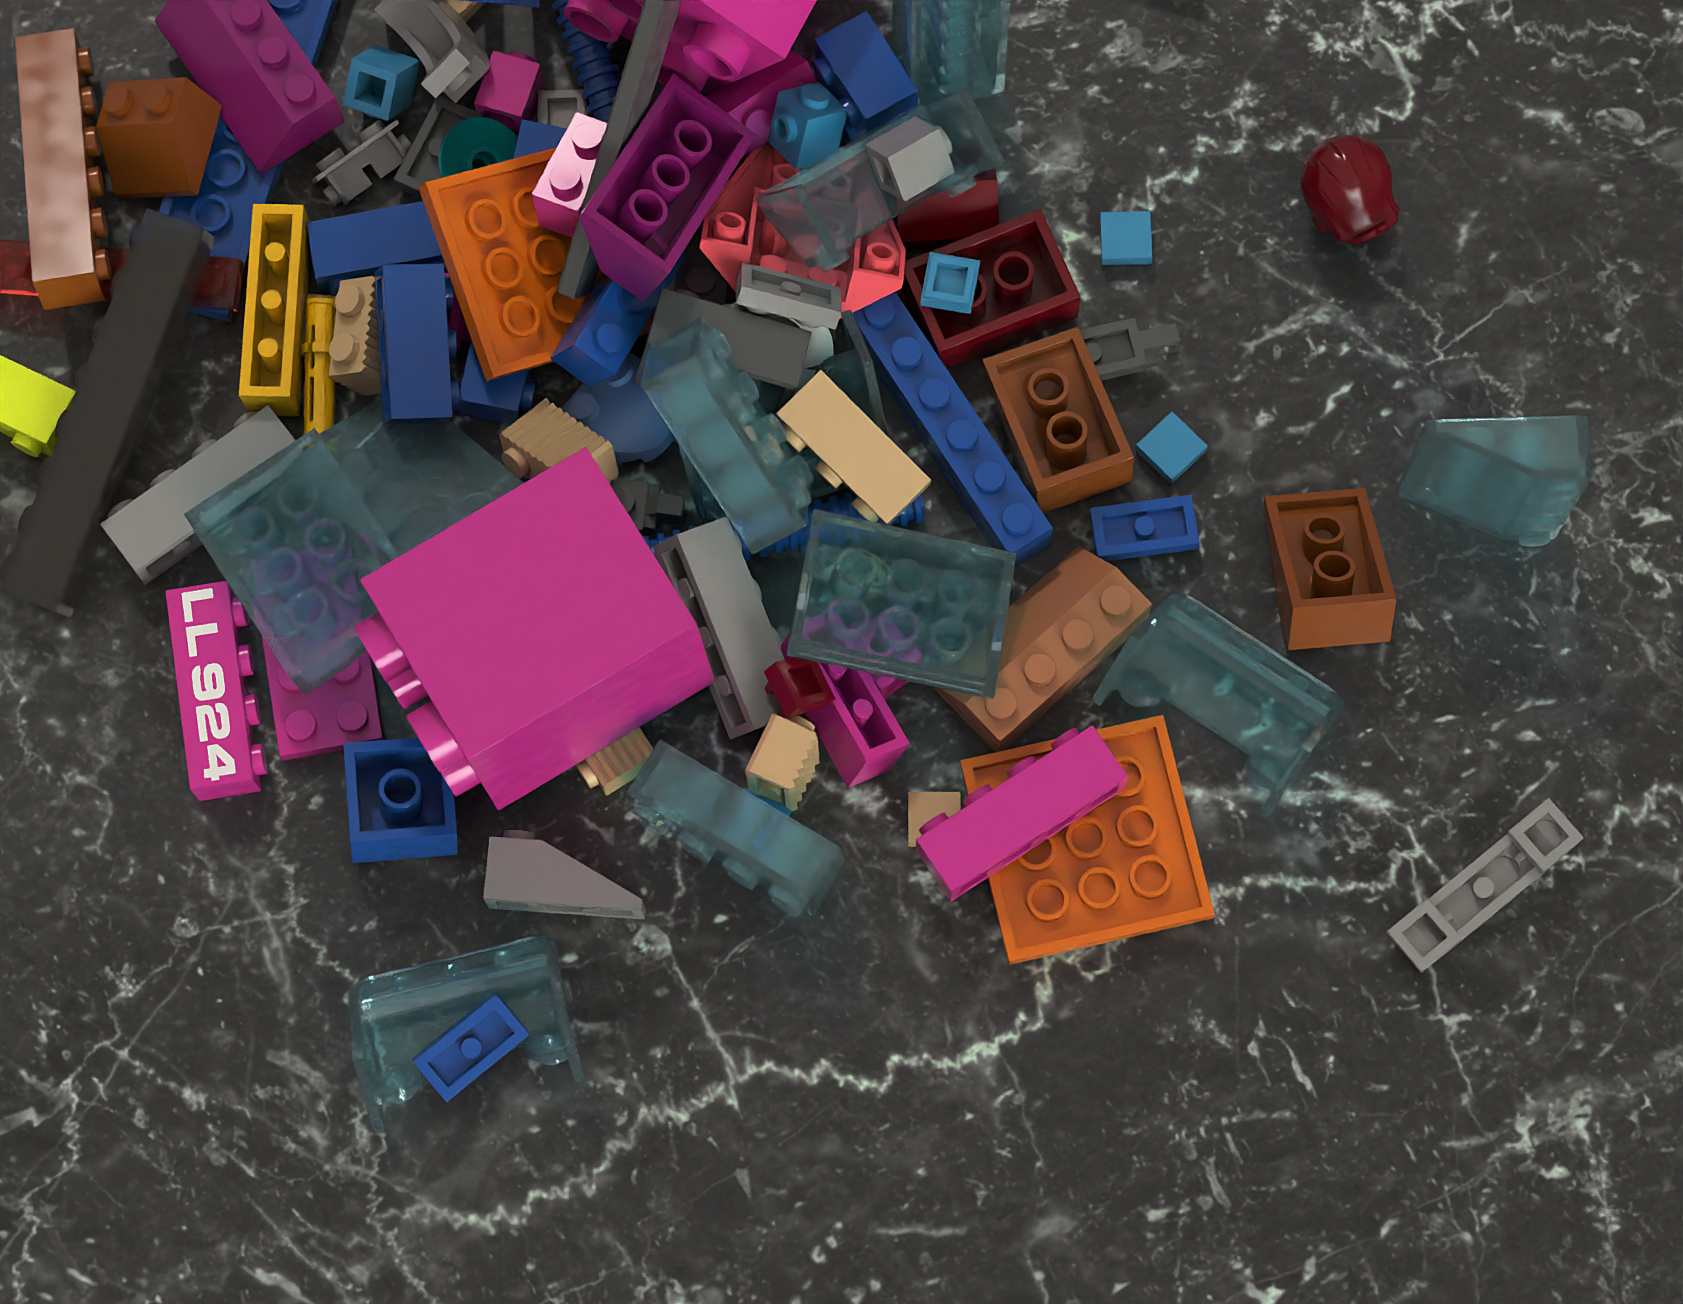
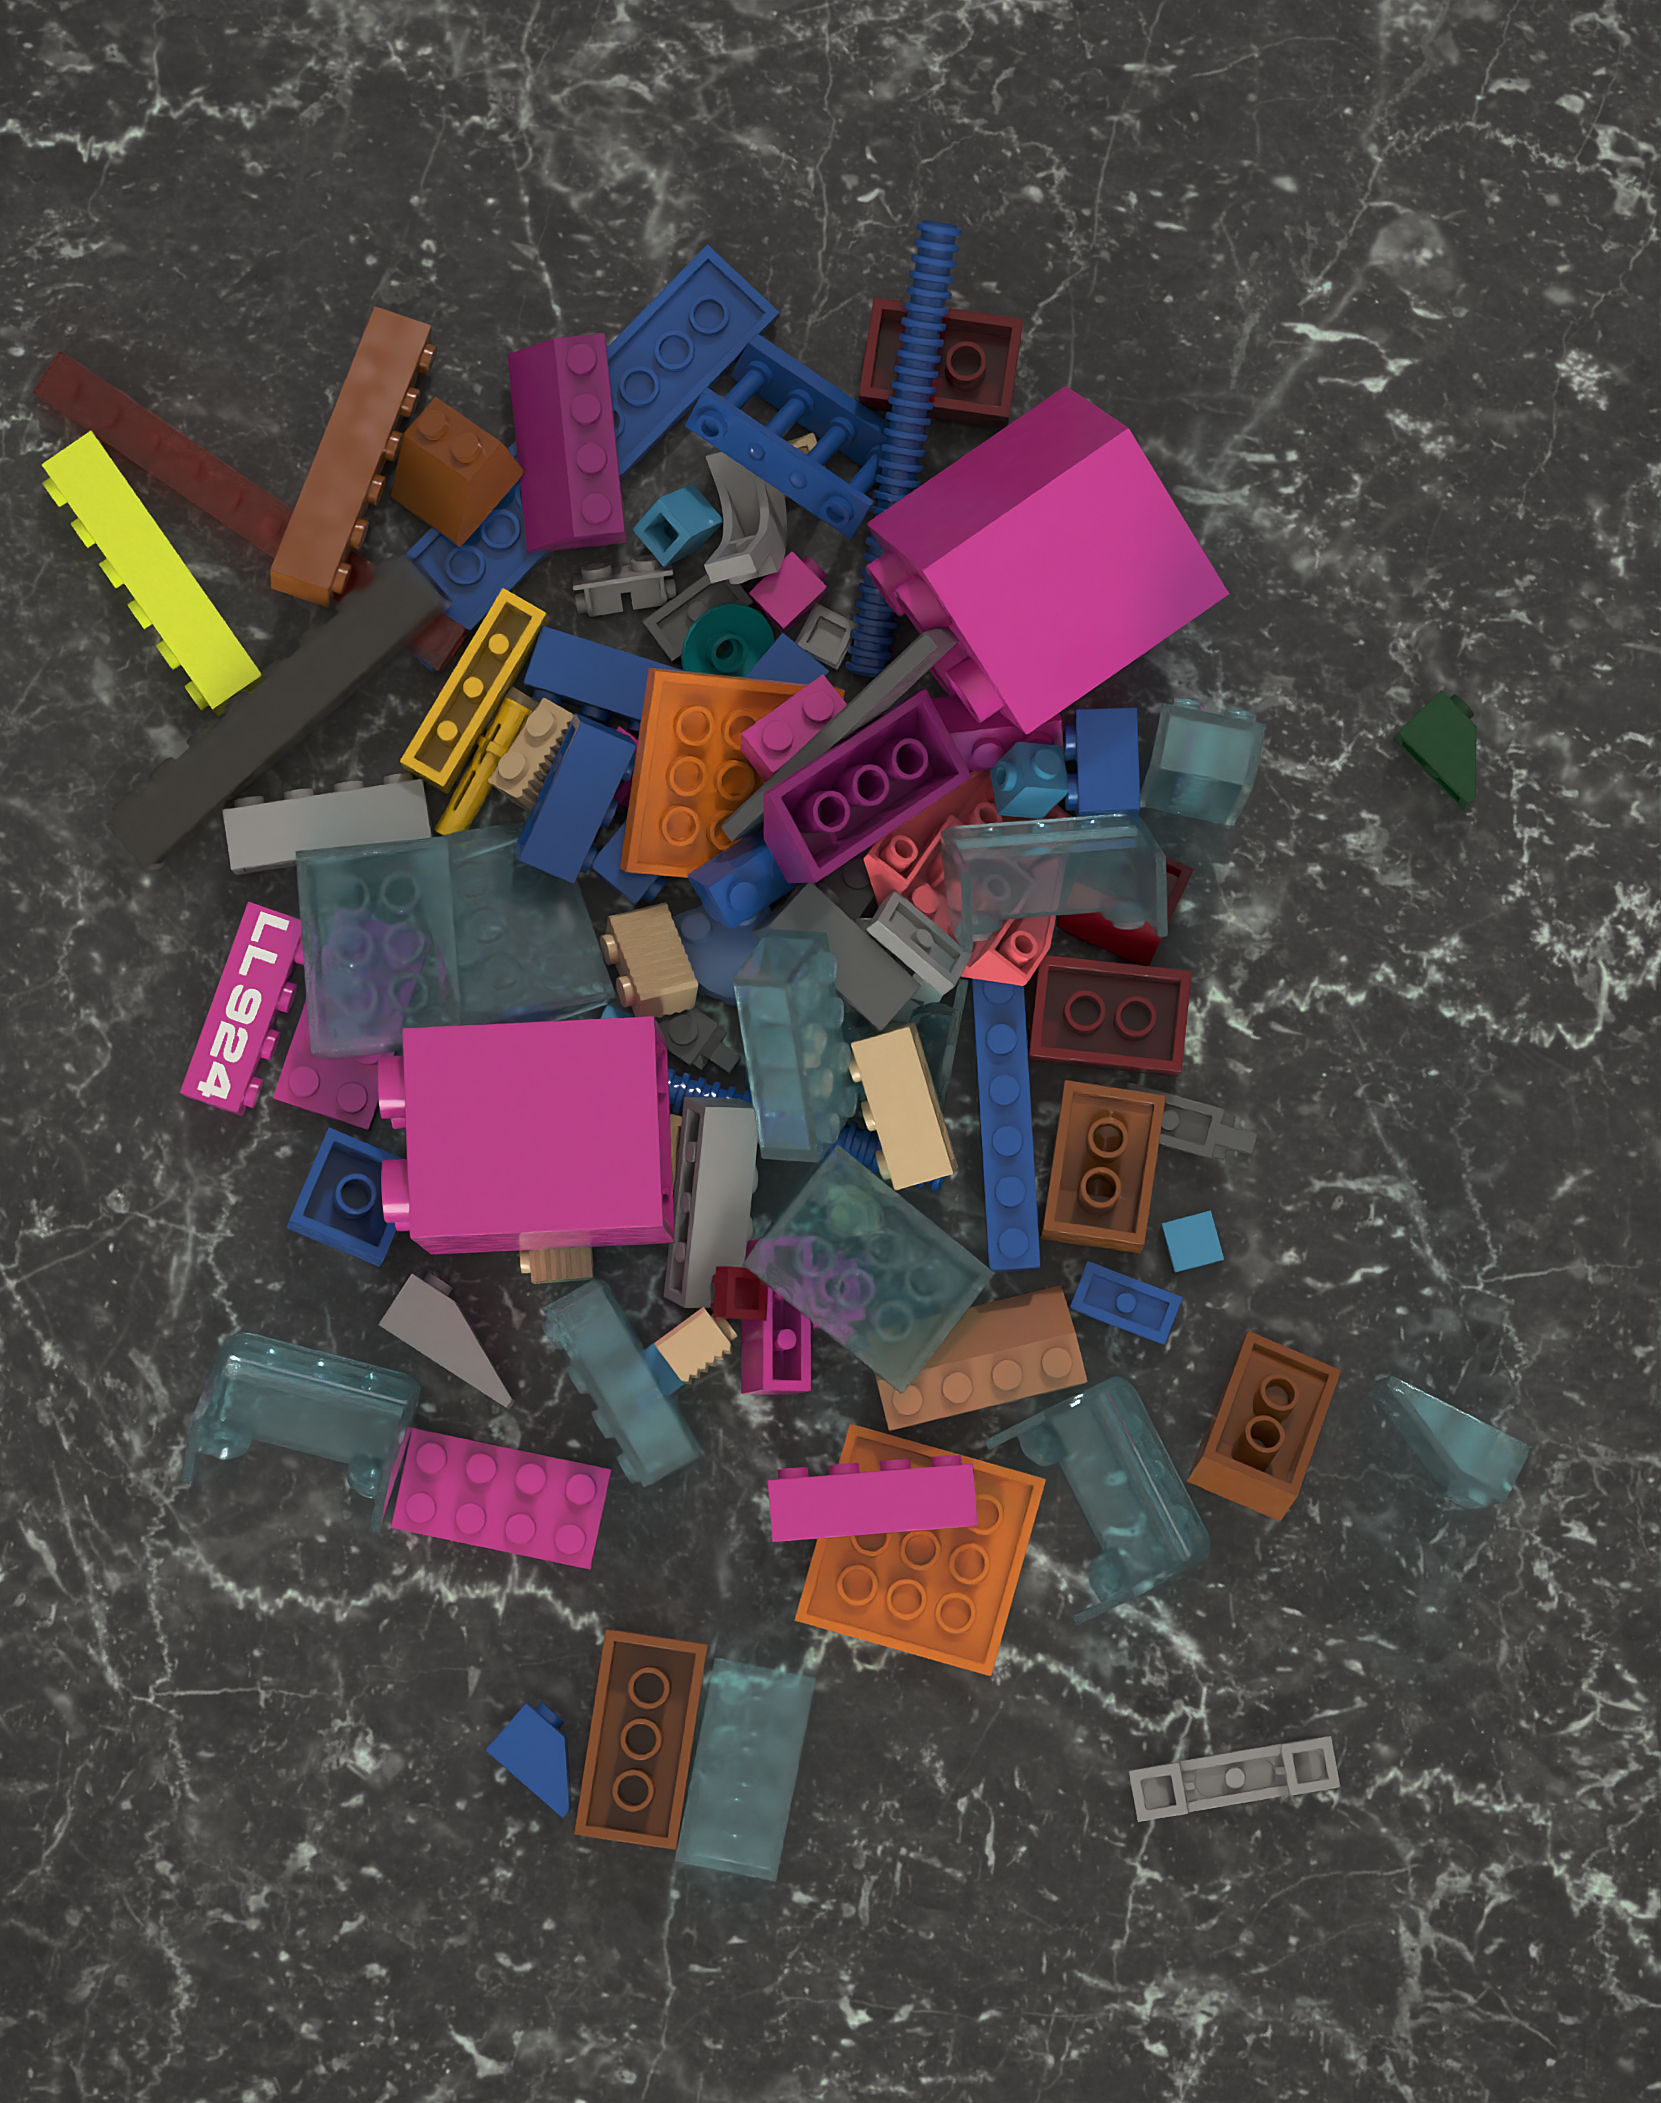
camera: 30 degrees right, 10 degrees up
blue plate [412,991,530,1103] -> none
light grey brick [865,116,955,202] -> none
tan tile [908,792,961,847] -> none
dark azure tile [920,252,980,314] -> none
dark azure tile [1099,211,1152,265] -> none
dark red hair [1300,135,1400,245] -> none
none -> dark pink plate [391,1428,612,1570]
none -> blue slope [486,1702,572,1818]
none -> dark orange brick [574,1629,709,1850]
none -> clear light blue brick [675,1657,816,1882]

